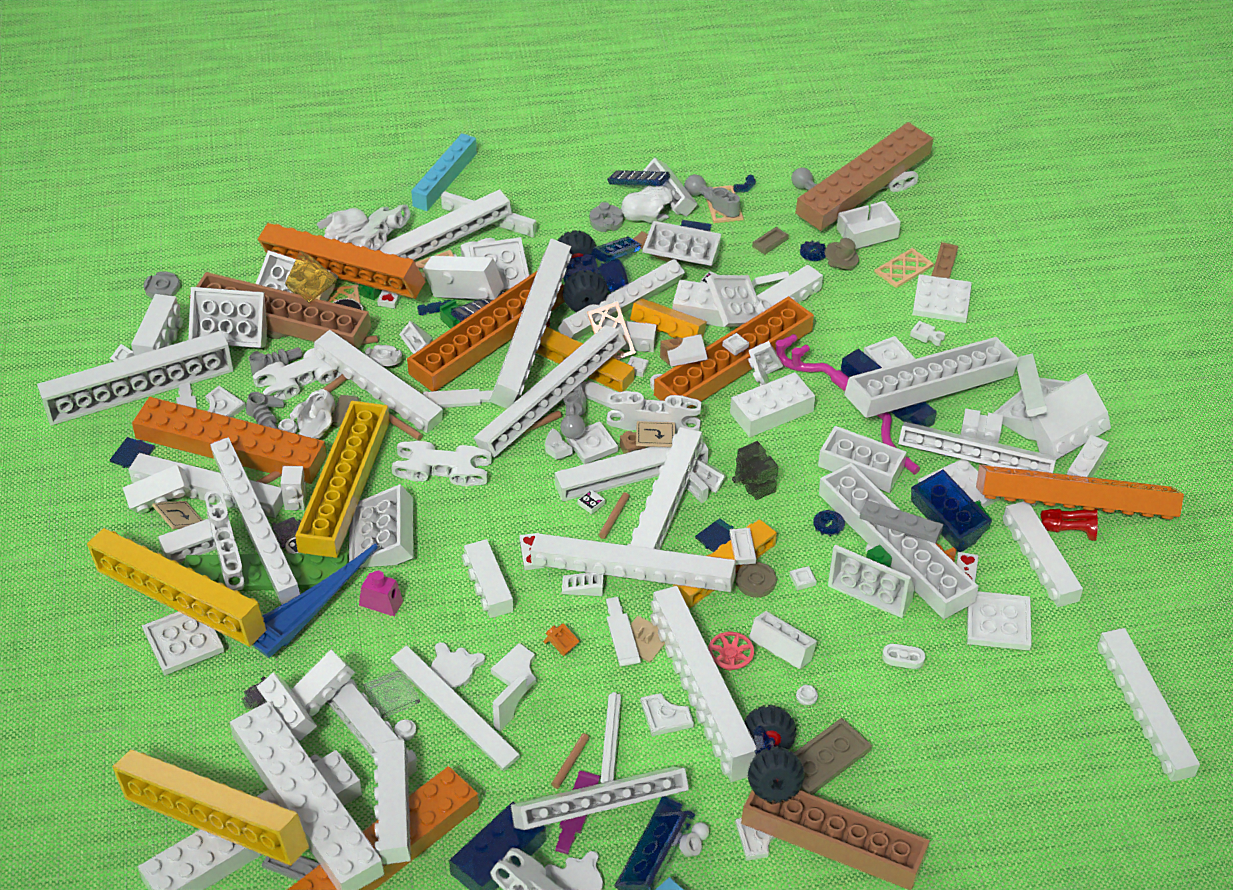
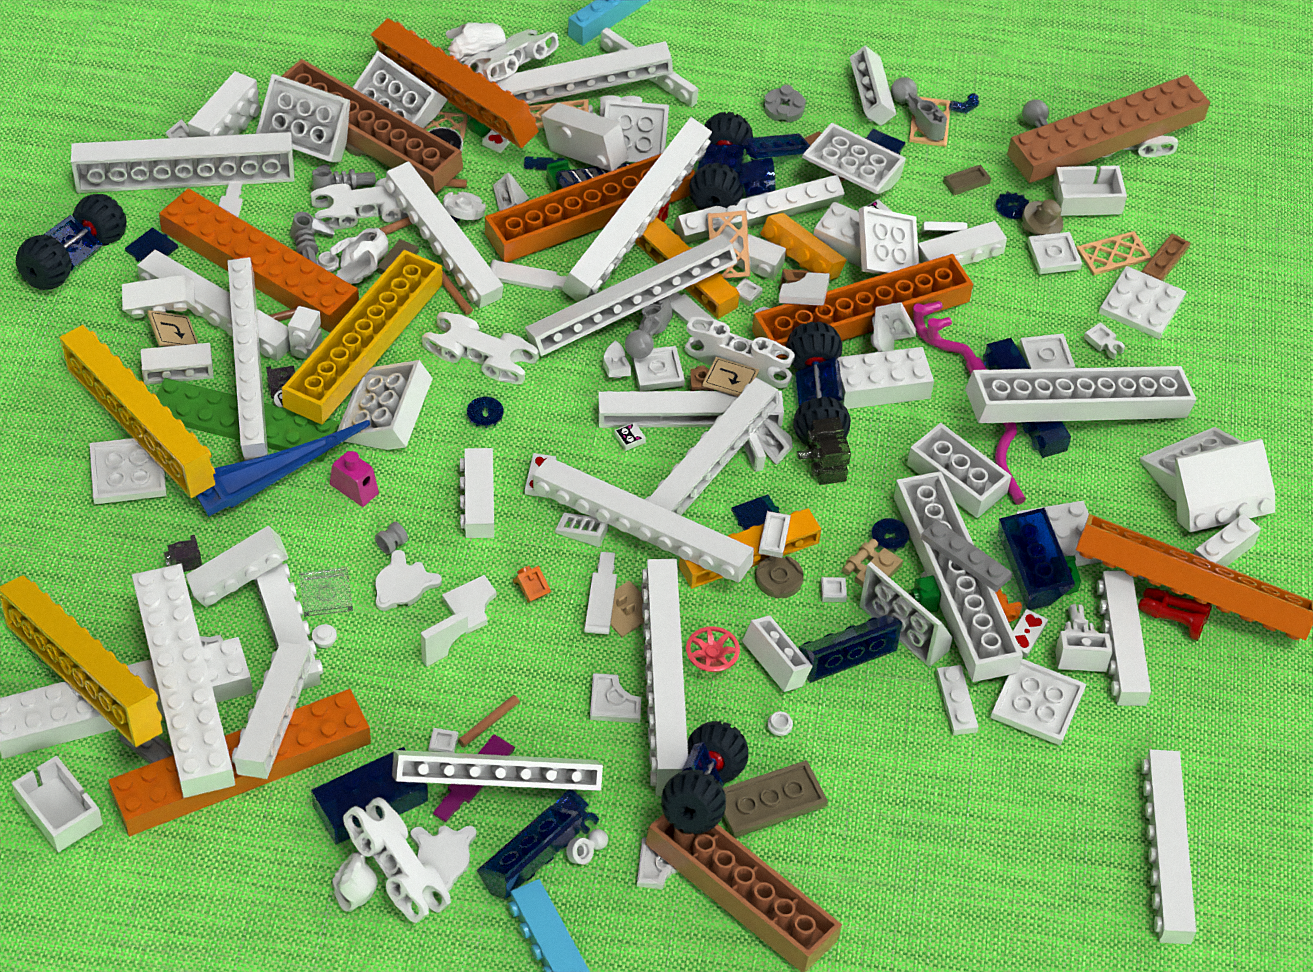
camera: 15 degrees right, 5 degrees up
light grey tile [144,272,180,299] -> none
white tile [205,386,246,417] -> none
white piece [205,490,244,591] -> none
white brick [257,672,317,741] -> none
clear yellow slope [285,251,336,303] -> none
white tile [390,645,520,772] -> none
nougat bar [521,411,562,435] -> none
nougat bar [598,492,630,539] -> none
white axle [600,692,621,784] -> none
tile [607,170,671,186] -> none
white hair [621,186,673,223] -> none
white tile [722,333,749,355] -> none
white plate [753,299,772,314] -> none
white plate [882,644,925,669] -> none
white brick [898,422,1056,473] -> none
white brick [961,408,1003,443] -> none
white tile [1017,353,1047,417] -> none
none -> black plate [16,194,127,290]
none -> light grey wheel [375,522,408,554]
none -> white tile [428,728,459,753]
none -> clear blue gear [467,397,504,428]
none -> black plate [786,322,851,447]
none -> slope [798,615,902,683]
none -> tan plate [842,539,903,587]
none -> white plate [936,665,978,735]
none -> white plate [1027,232,1082,274]
none -> white brick [1055,604,1112,672]

